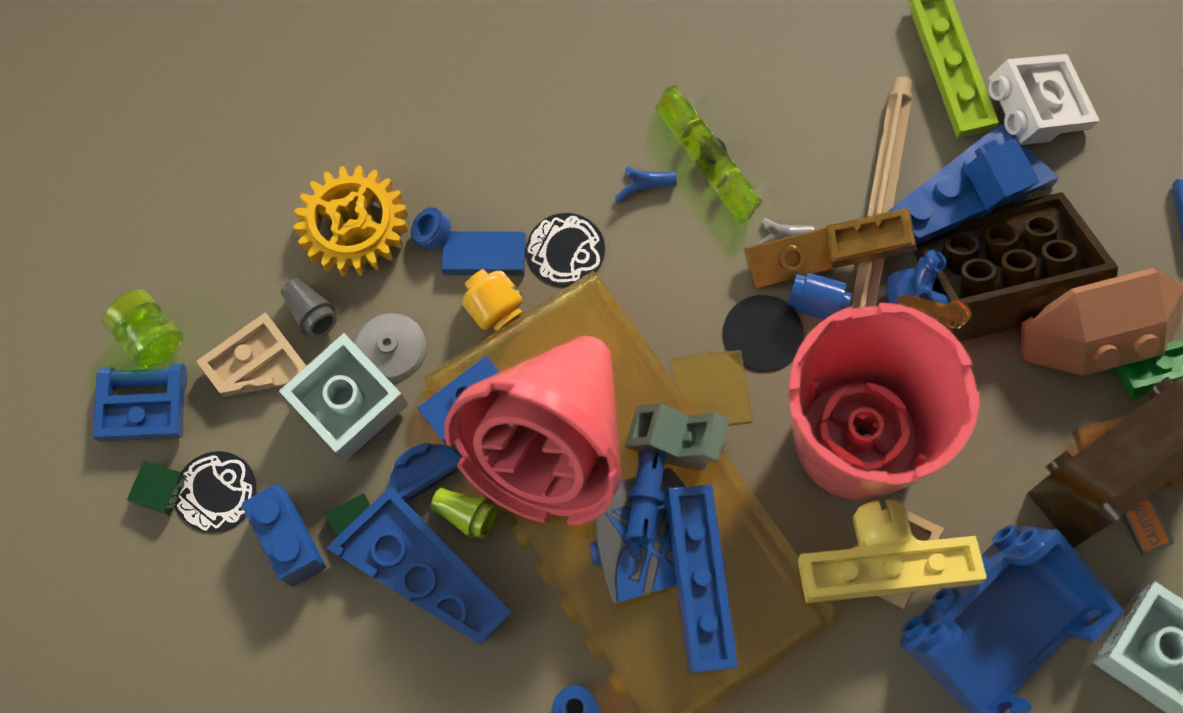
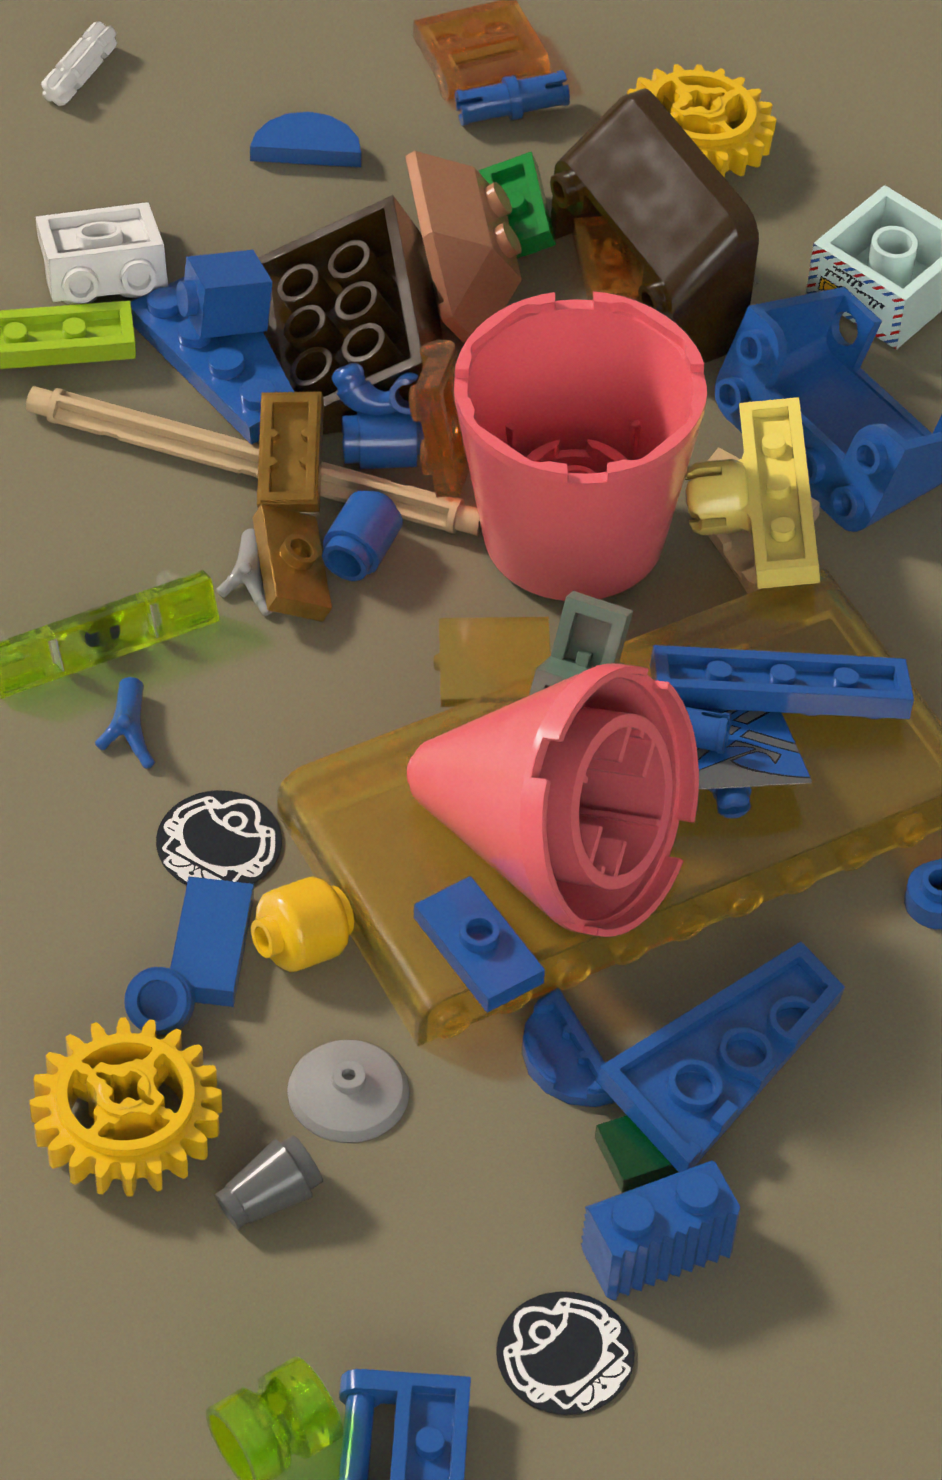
camera: 90 degrees left, 20 degrees down
dark green tile [127,461,187,516] -> none
tan wing [196,312,306,397] -> none
light aqua brick [279,333,408,462] -> none
lime cone [430,488,498,539] -> none
black sticker [723,295,803,371] -> none

